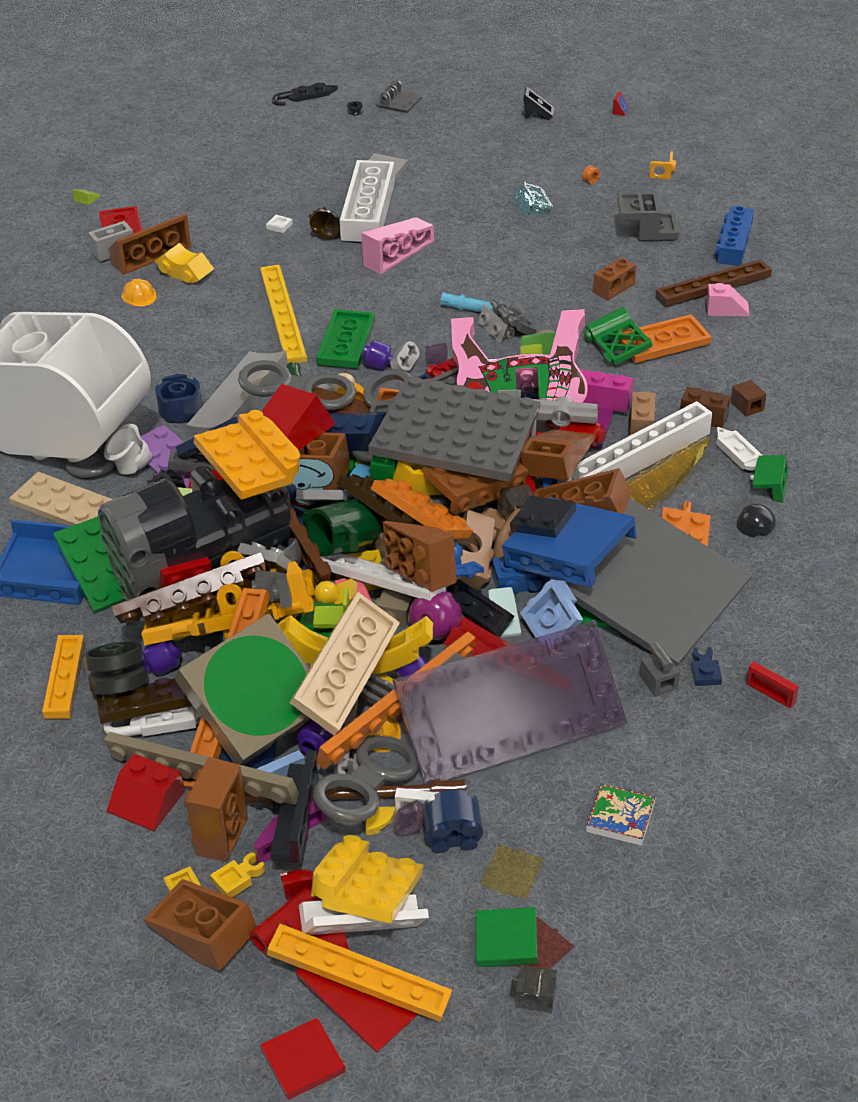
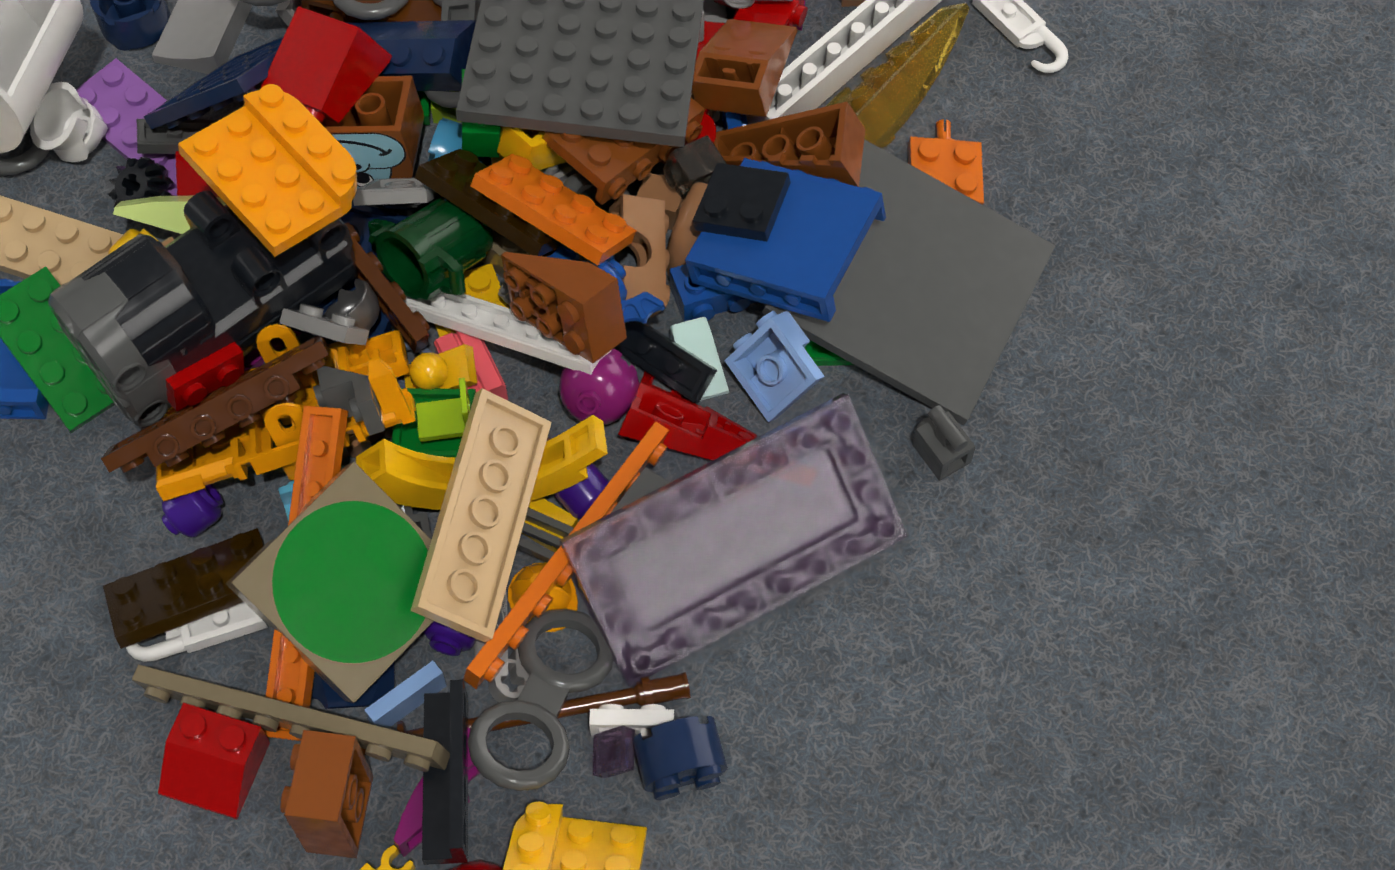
camera: 10 degrees left, 20 degrees up
light orange plate [42,635,85,719] -> none
pearl dark grey wheel [84,641,148,694] -> none
yellow tile [366,807,395,835] -> none
dark tan brick [375,589,414,628] -> none
clear yellow piece [481,845,544,900] -> none
tile [586,784,655,846] -> none
dark blue plate [691,647,722,686] -> none
black hair [737,504,776,538] -> none
red tile [746,661,799,708] -> none
green panel [753,455,789,503] -> none

